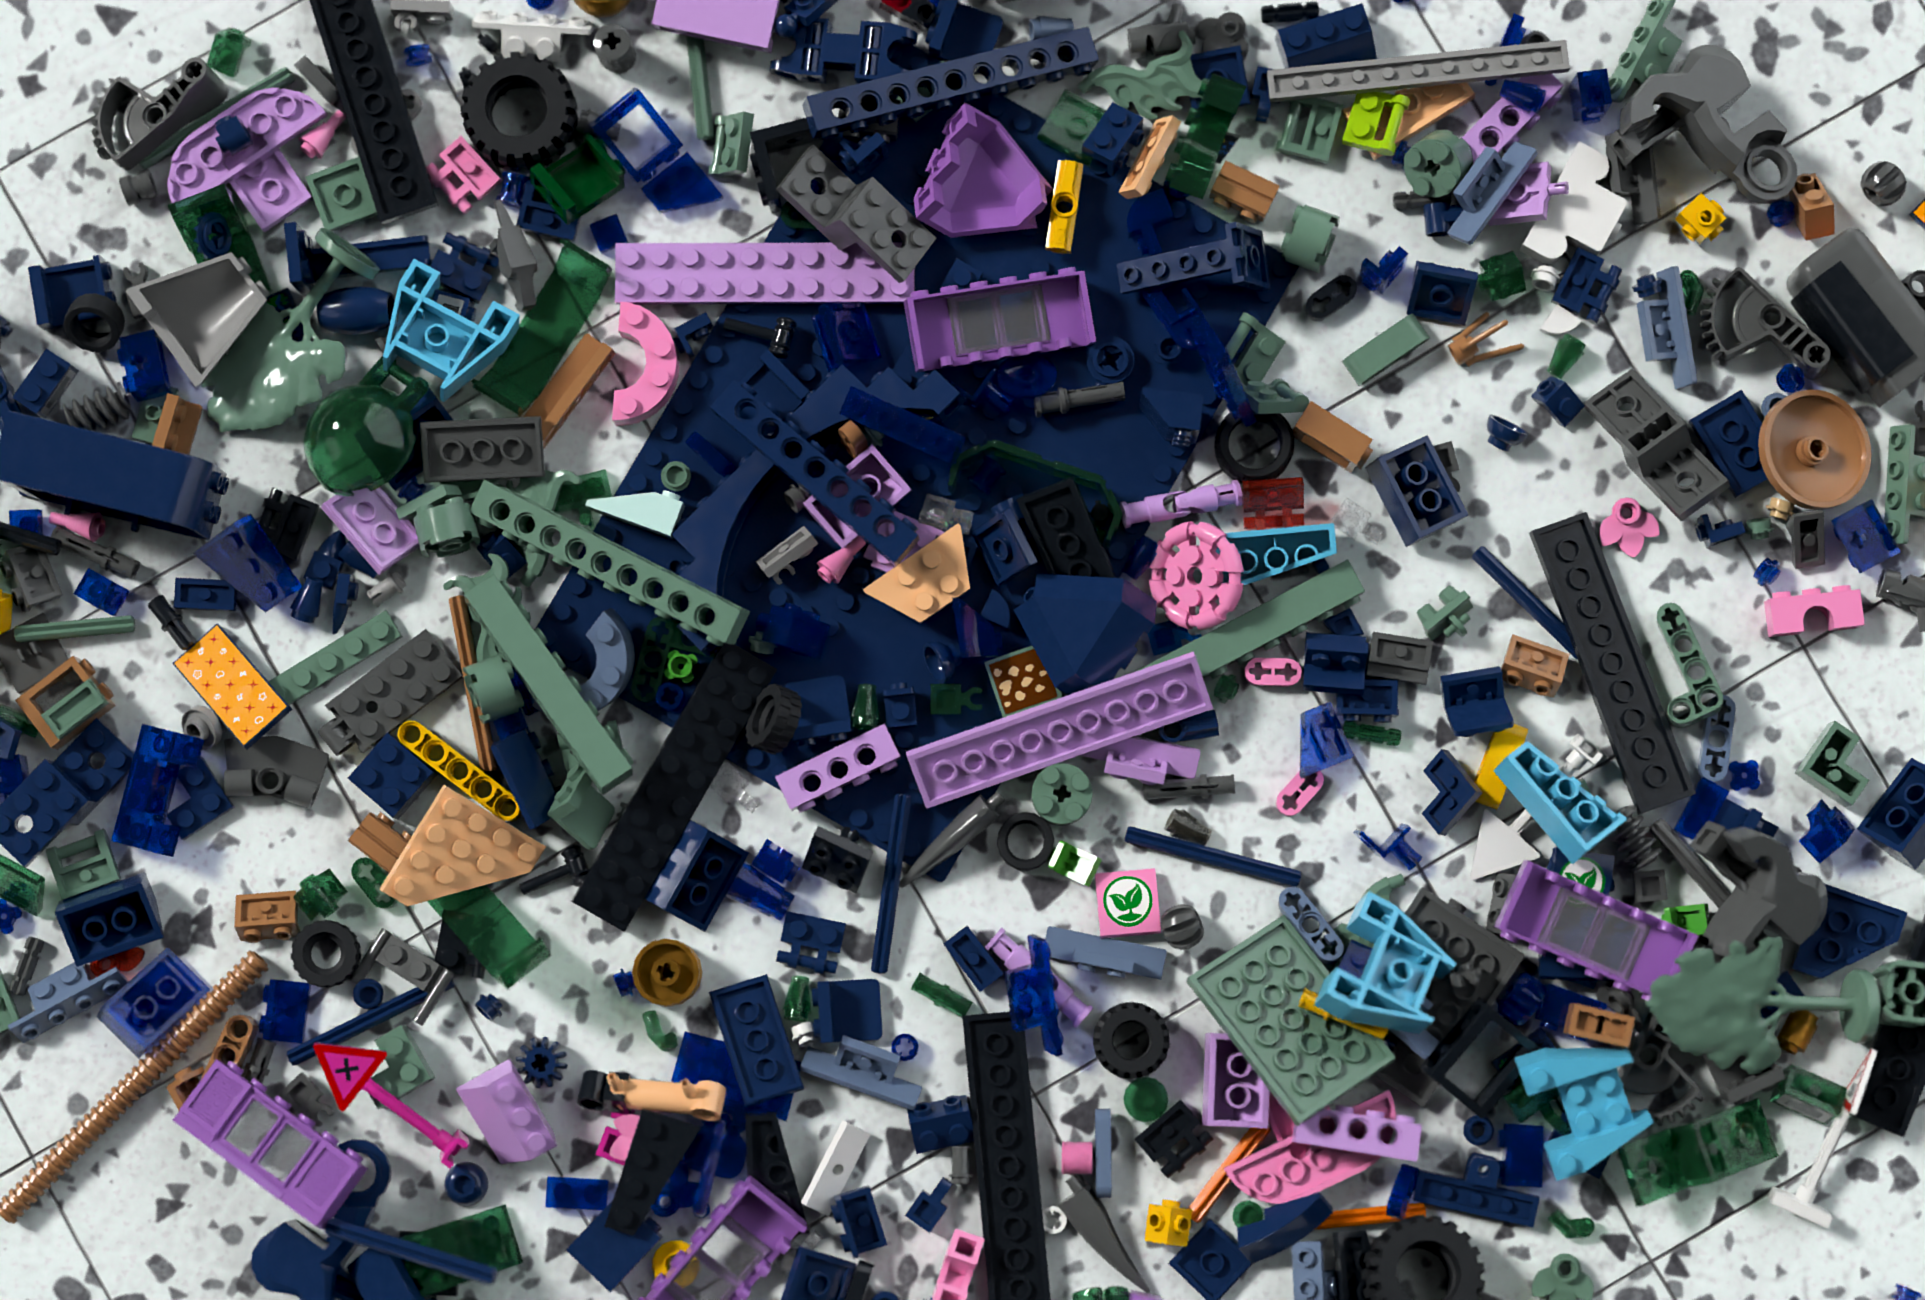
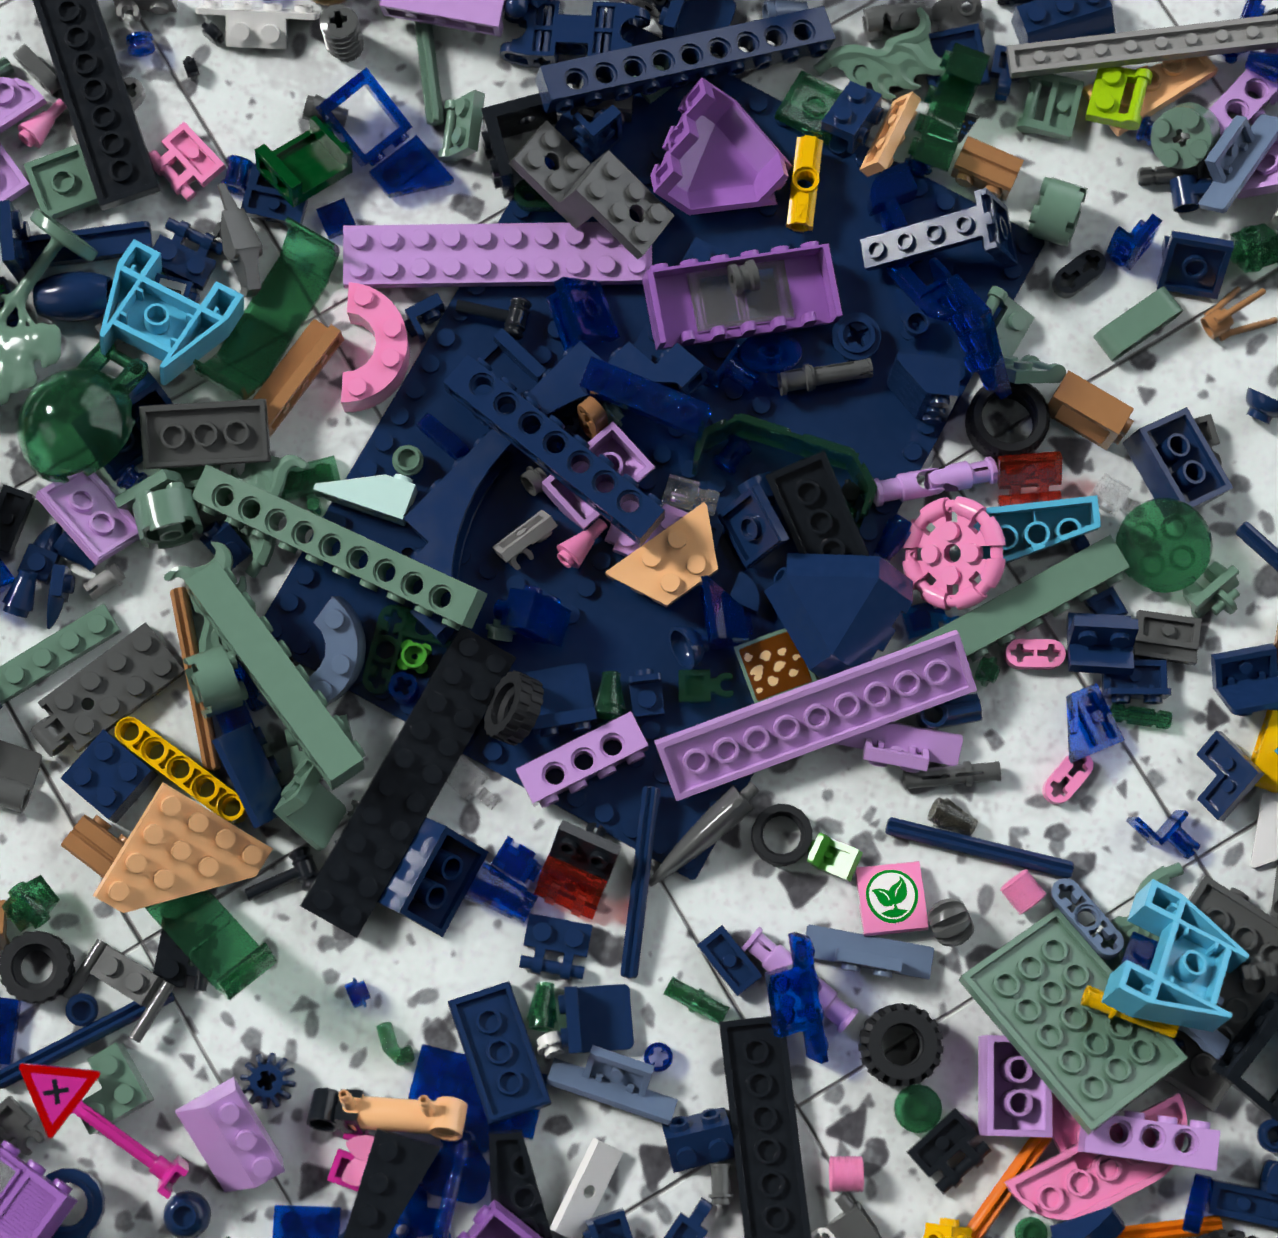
camera: 10 degrees left, 5 degrees down
clear green beam [351,857,397,909] -> none
black tyre [461,52,578,172] -> none
dark blue plate [475,994,503,1022] -> none
pearl gold wheel [632,938,703,1006] -> none
sand green brick [1031,763,1092,826] -> none
sand blue beam [1095,1109,1112,1198] -> none
none -> clear red plate [534,855,608,920]
none -> dark grey wheel [727,259,761,296]
none -> bright pink piece [1000,869,1046,914]
none -> clear green tile [1116,498,1213,593]

